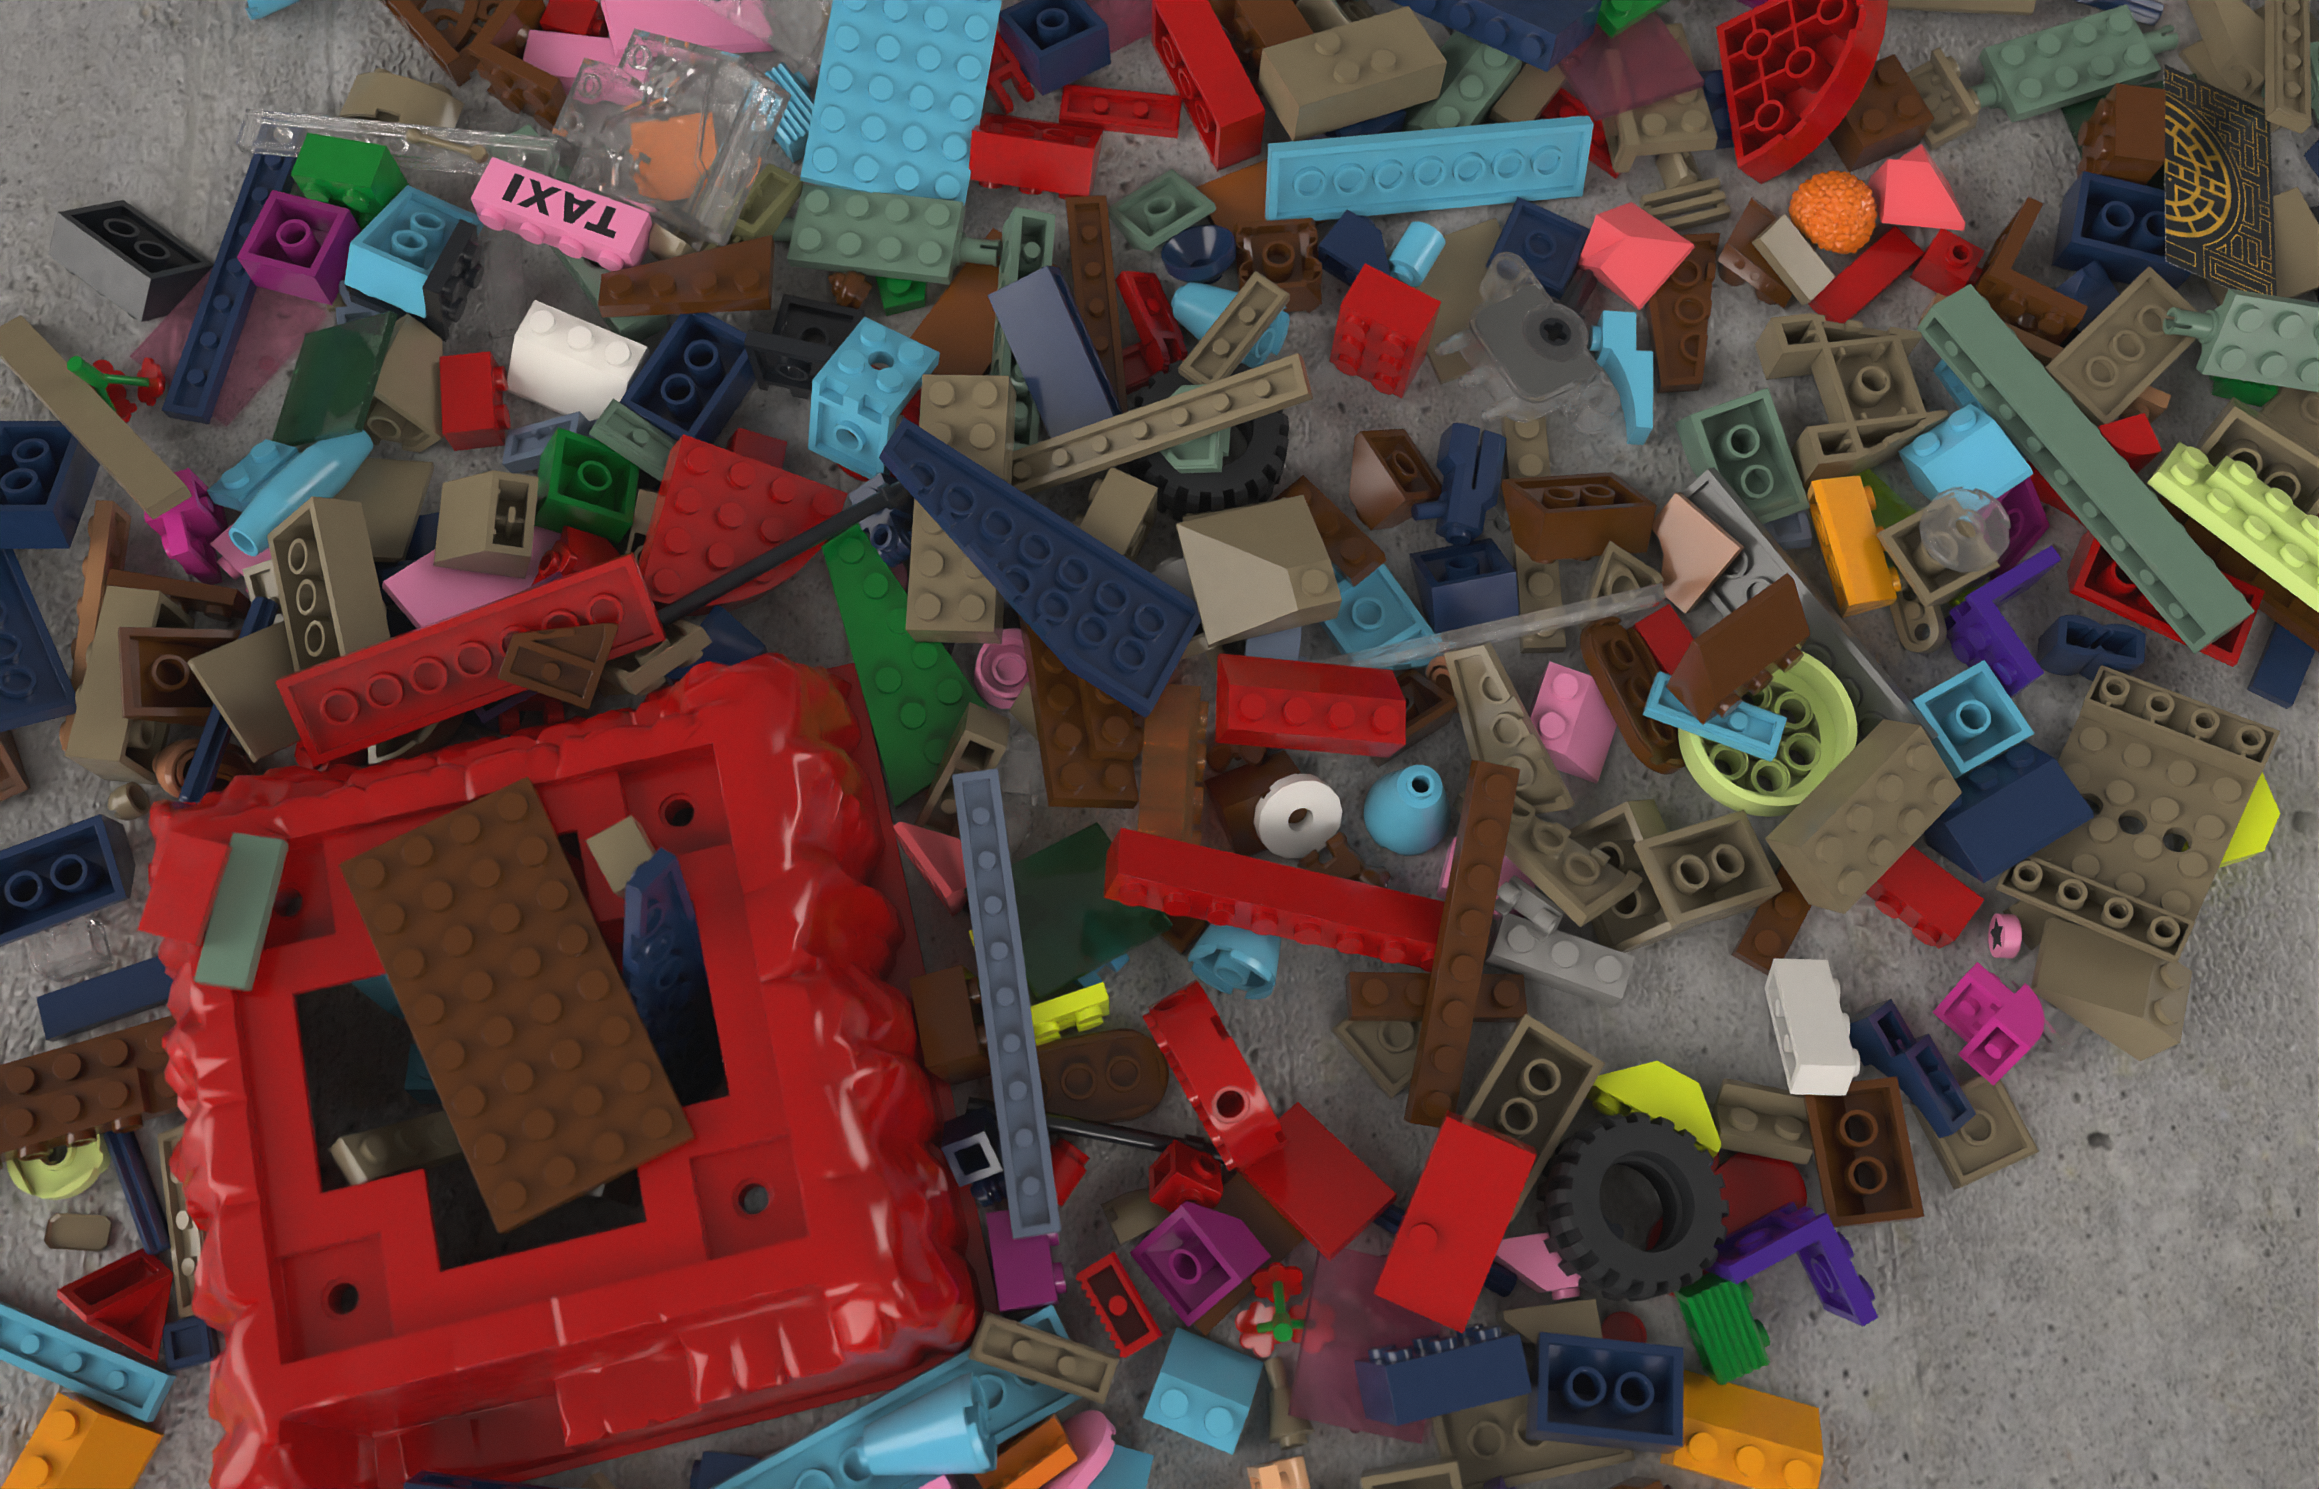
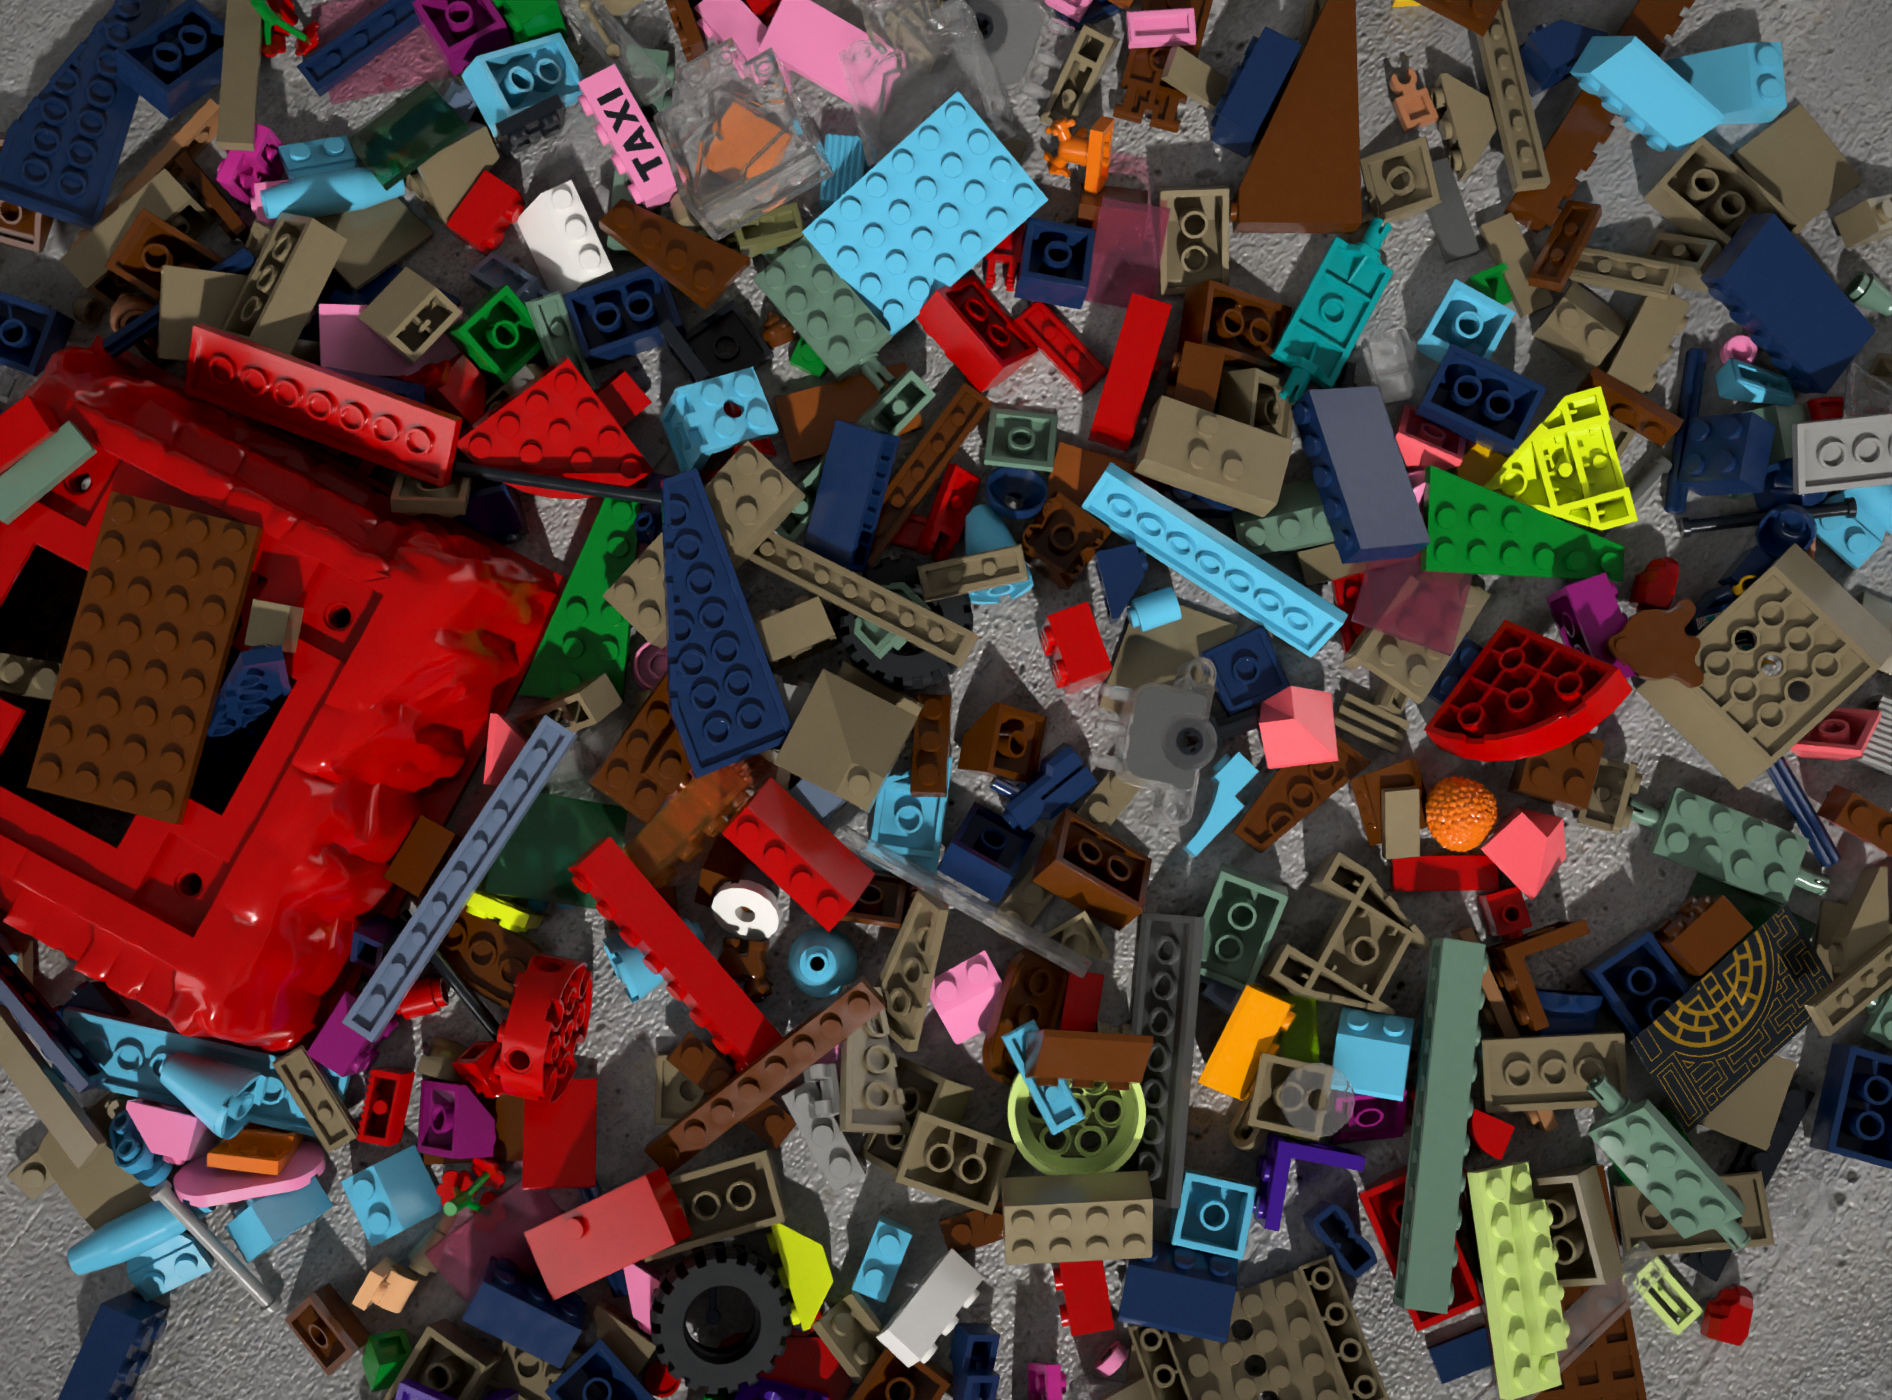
camera: 45 degrees right, 10 degrees up
reddish brown wing [498,622,620,710] -> none
nougat tile [1652,492,1744,613] -> none
none -> medium azure brick [852,1215,913,1303]

